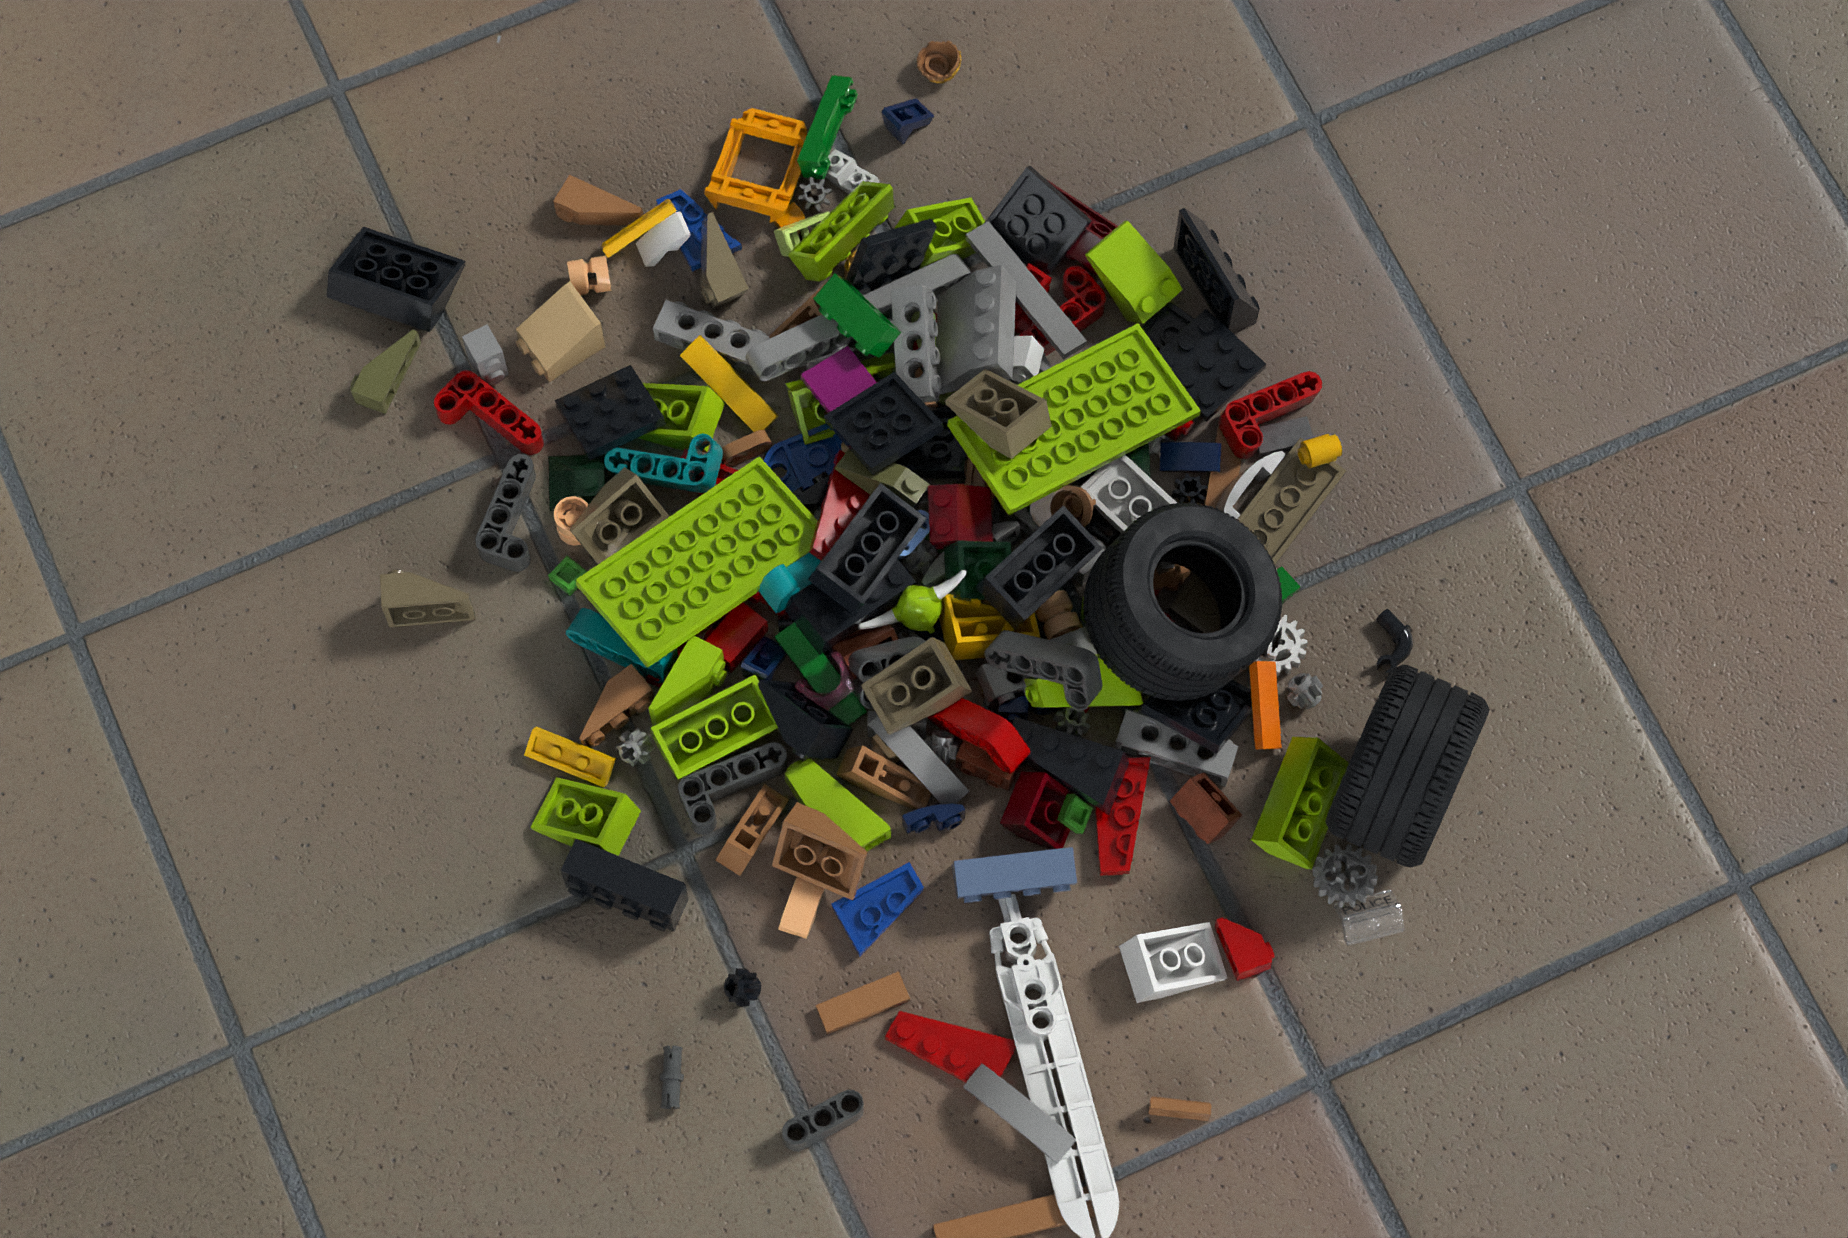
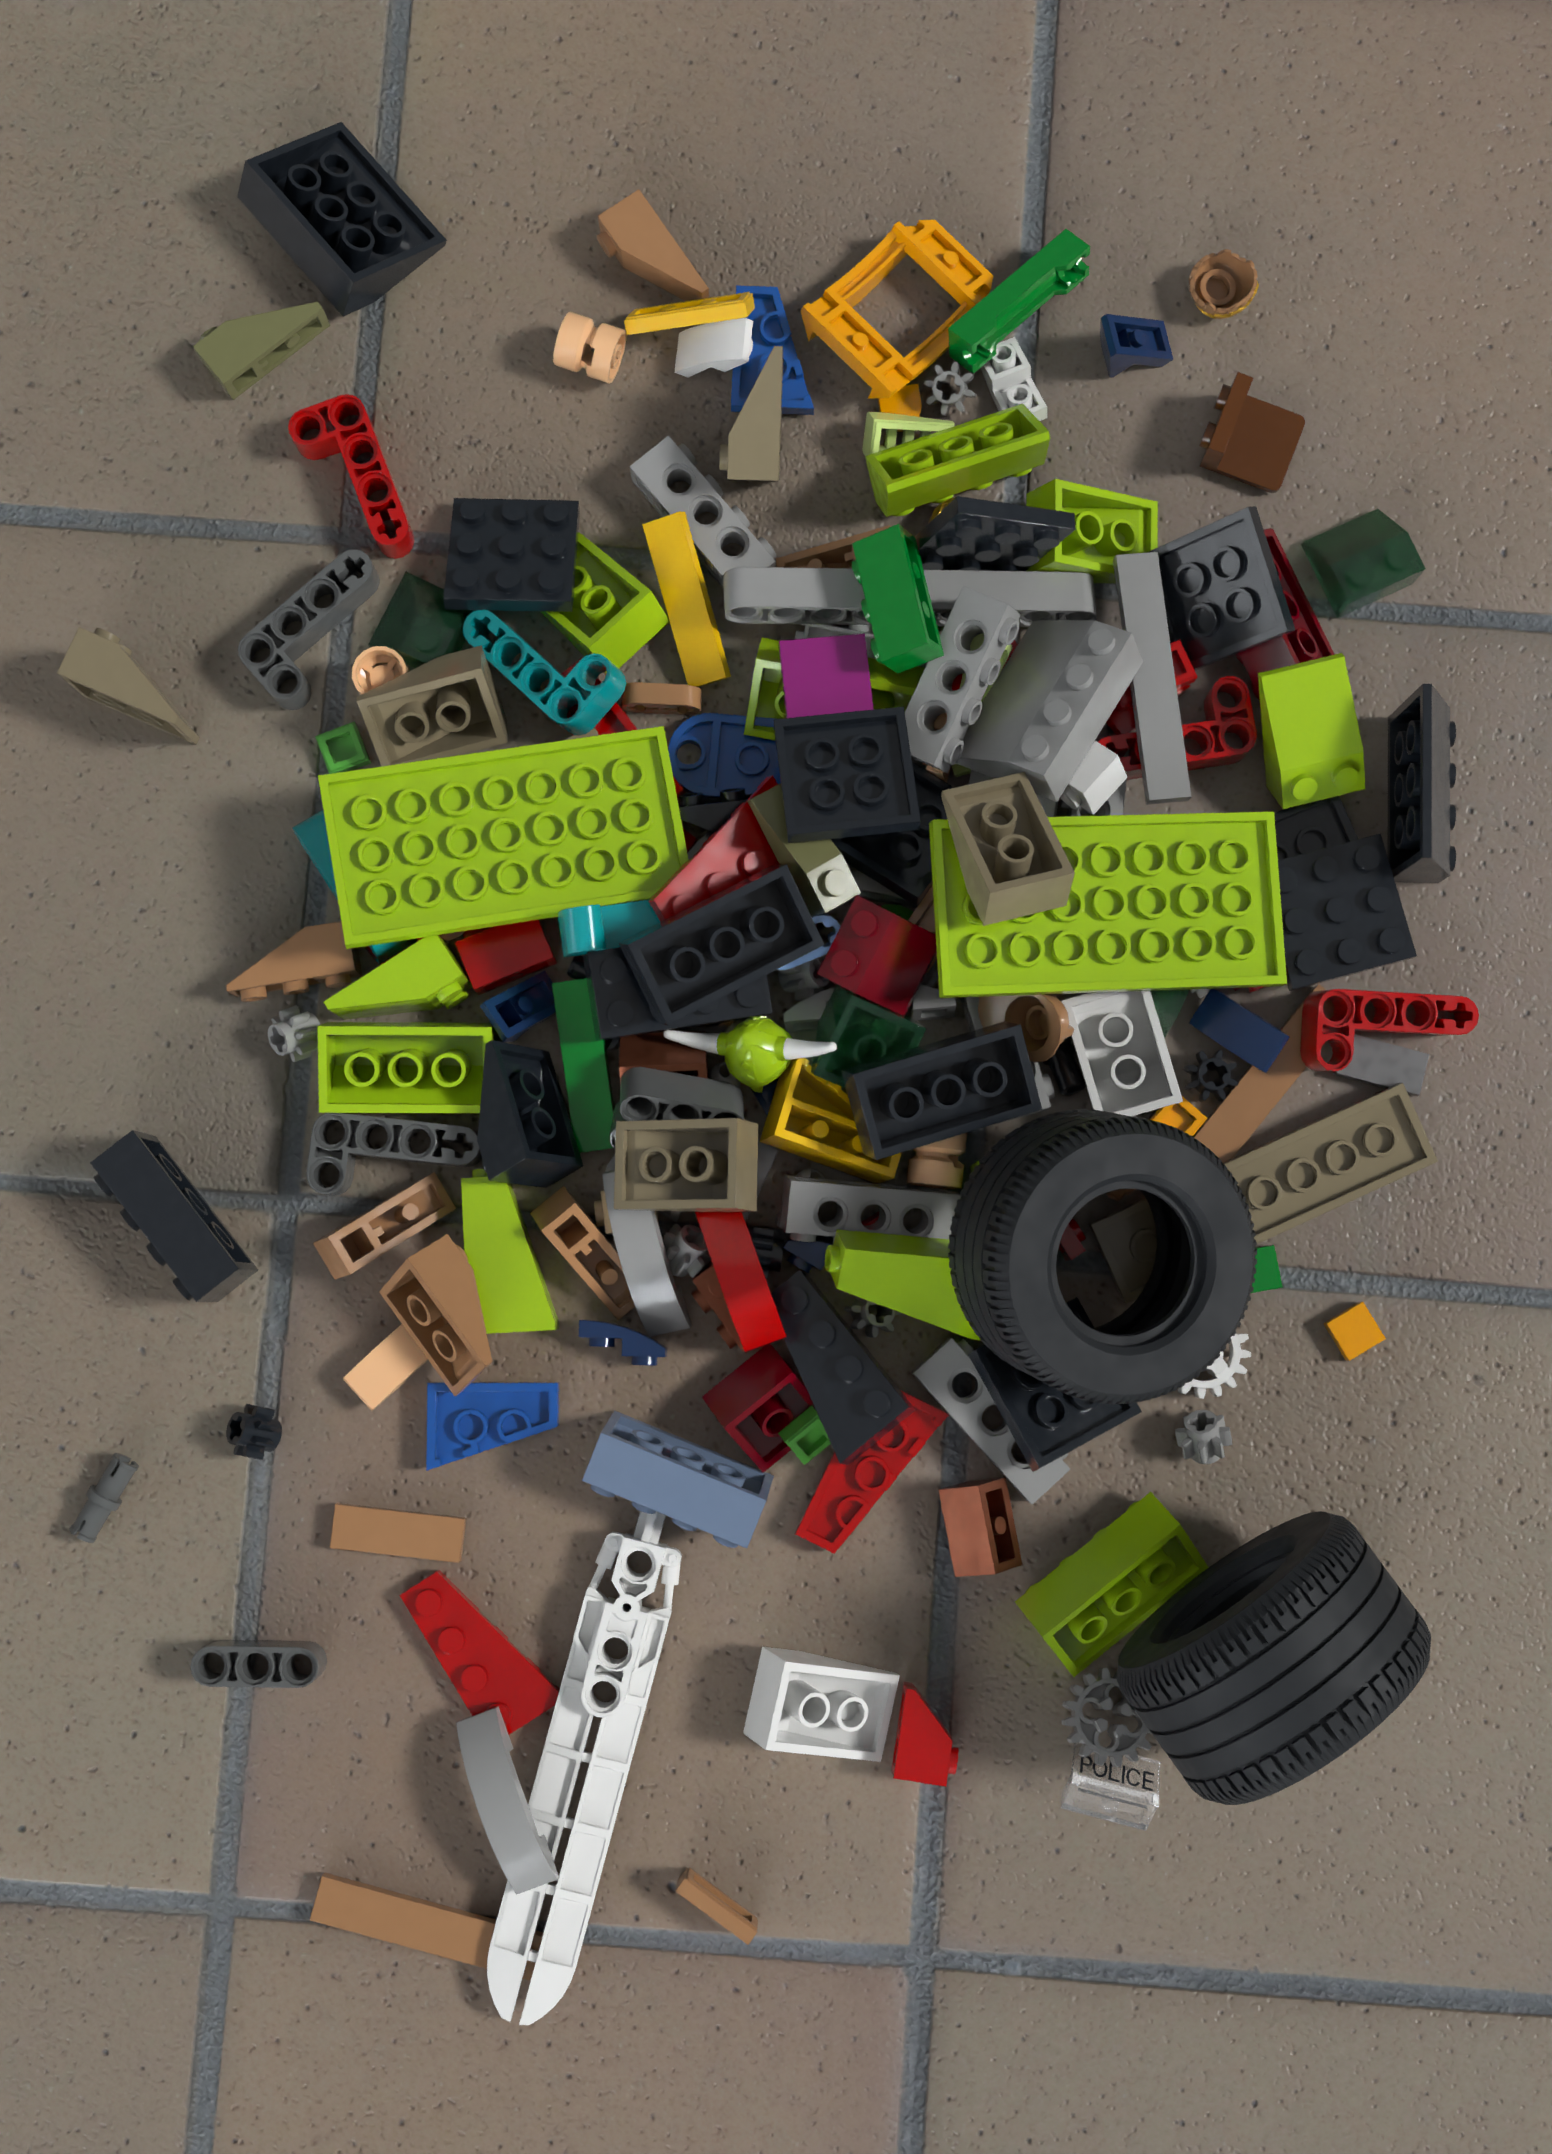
camera: 30 degrees right, 15 degrees up
light grey brick [462,324,509,385] -> none
tan slope [516,282,605,382] -> none
yellow plate [524,726,616,787] -> none
lime slope [530,777,641,856] -> none
clear pink helmet [795,651,855,710] -> none
dark grey beam [985,630,1102,710] -> none
light grey slope [1216,451,1286,519] -> none
orange tile [1249,661,1282,750] -> none
yellow brick [1297,434,1342,469] -> none
black piece [1376,609,1413,678] -> none
none -> reddish brown bracket [1199,372,1305,493]
none -> clear green slope [1301,509,1426,618]
none -> light orange tile [1323,1302,1386,1361]

